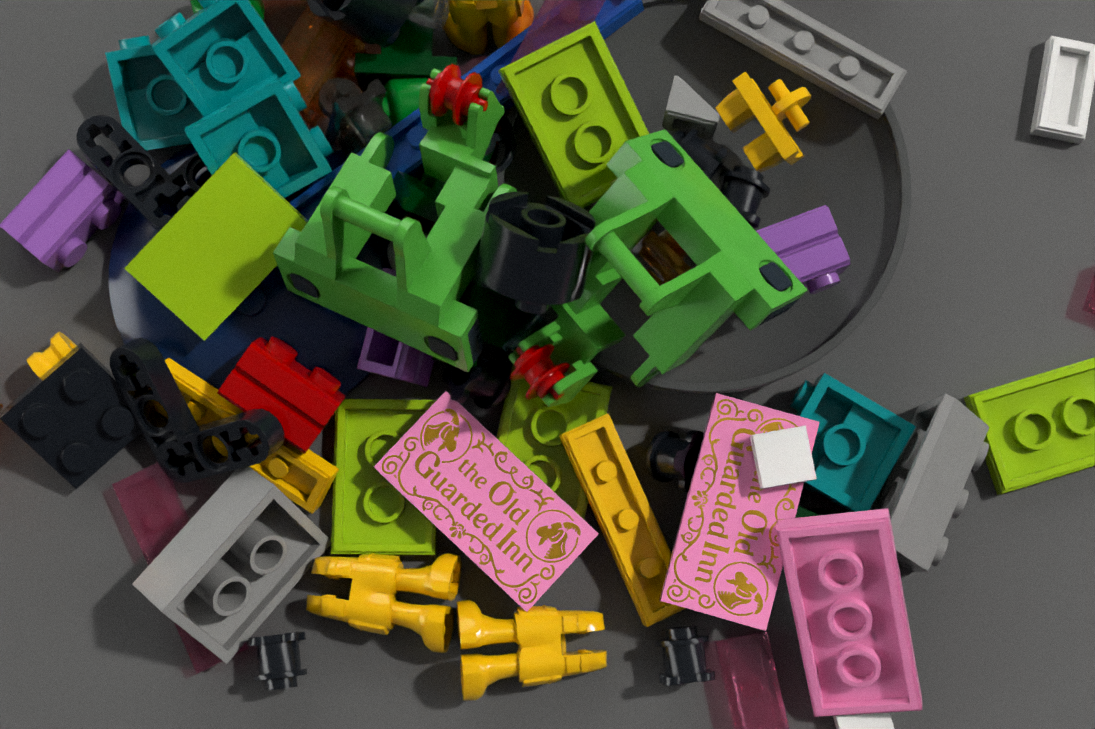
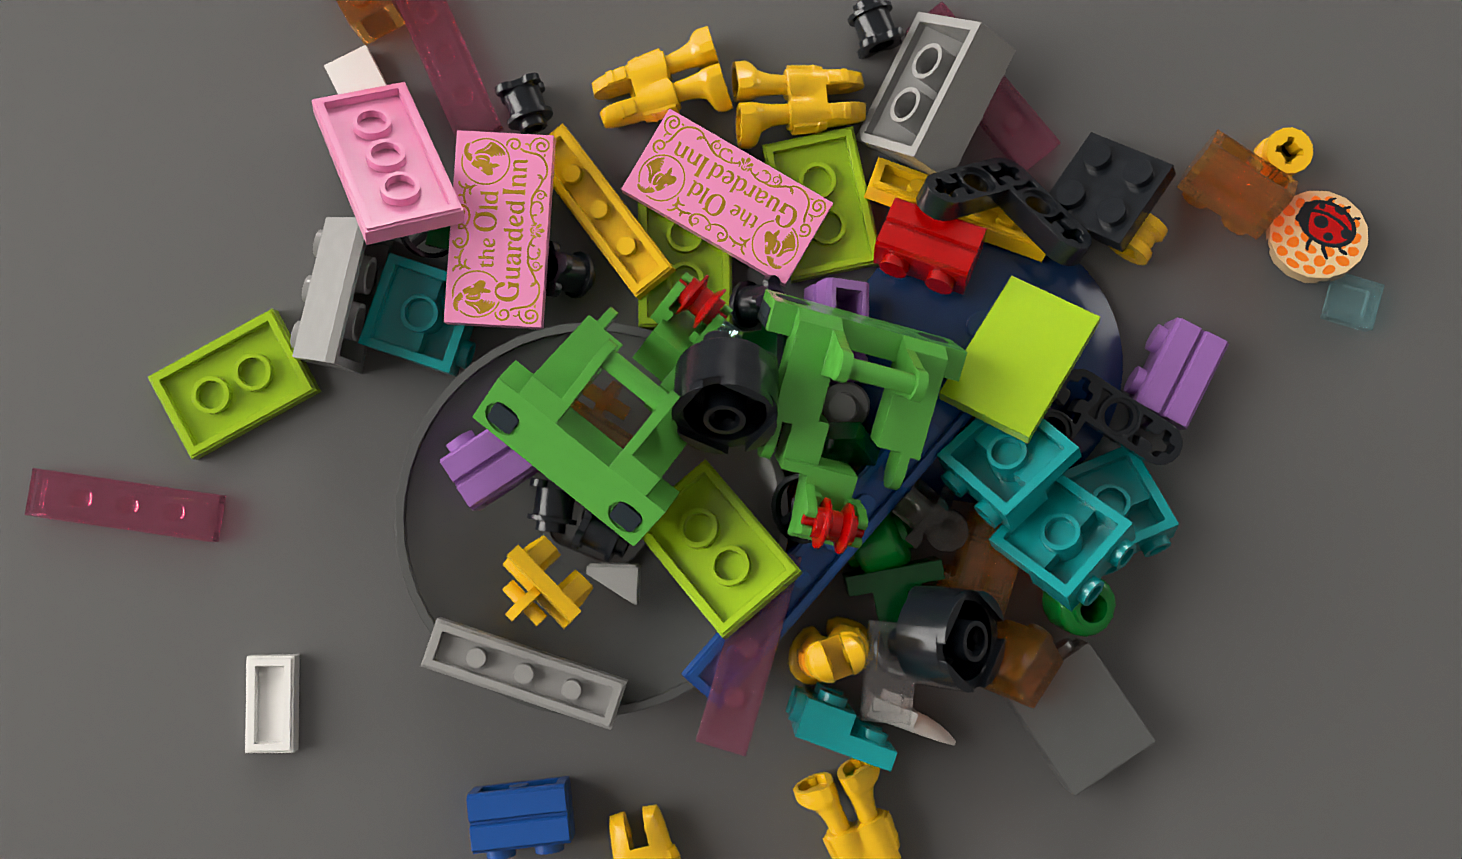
camera: 165 degrees right, 5 degrees up
white tile [750,425,817,490] -> none

